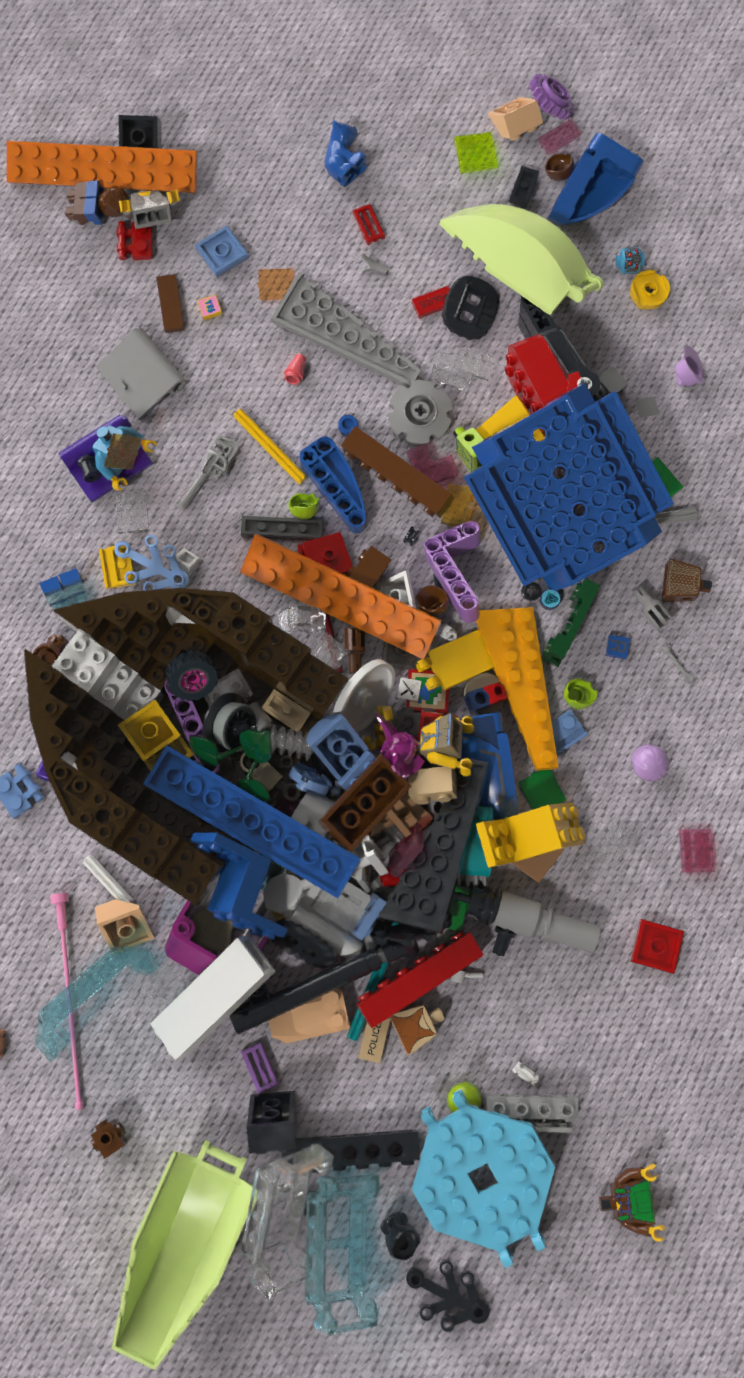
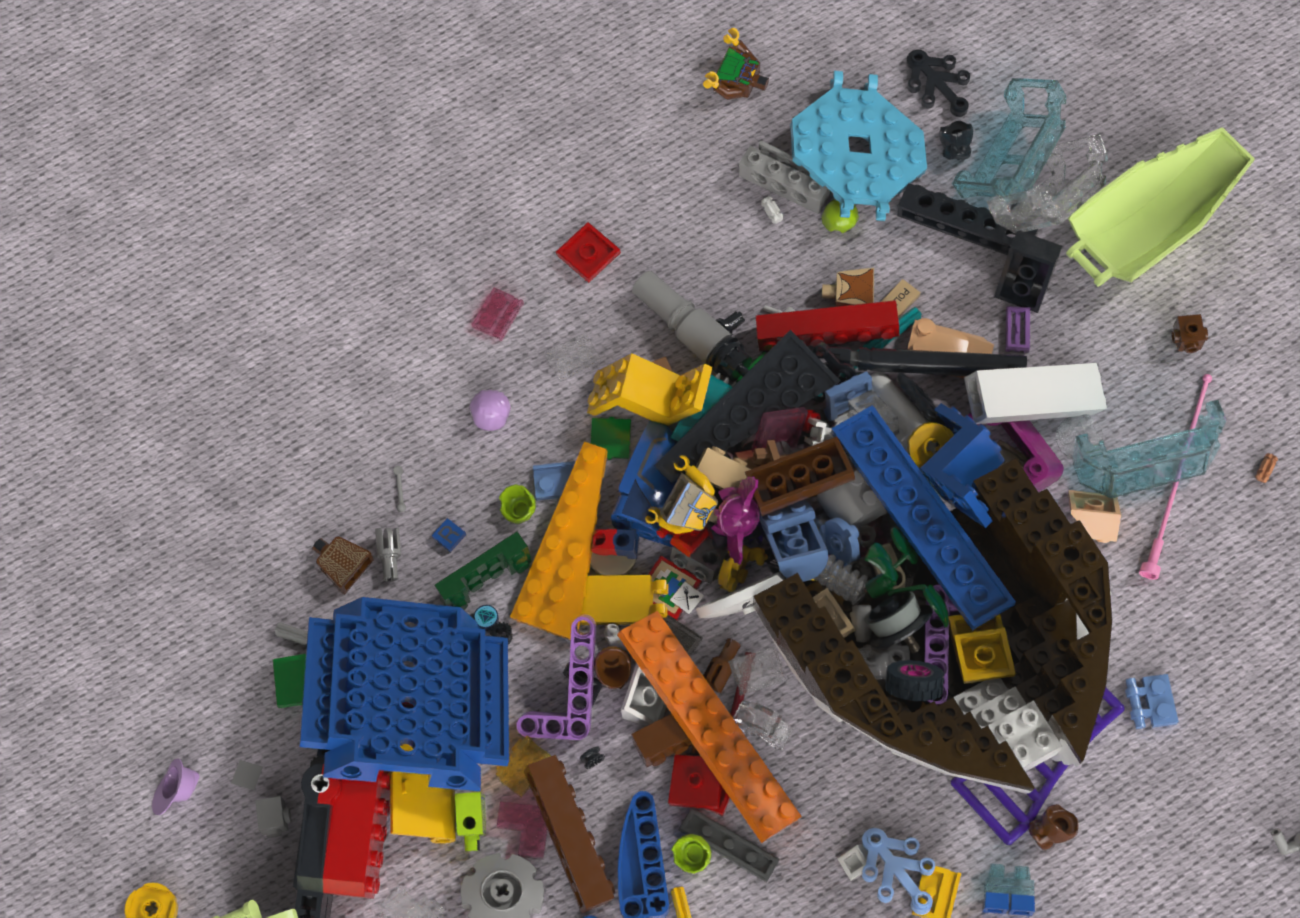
camera: 145 degrees left, 10 degrees down
none -> yellow plate [907,422,954,468]

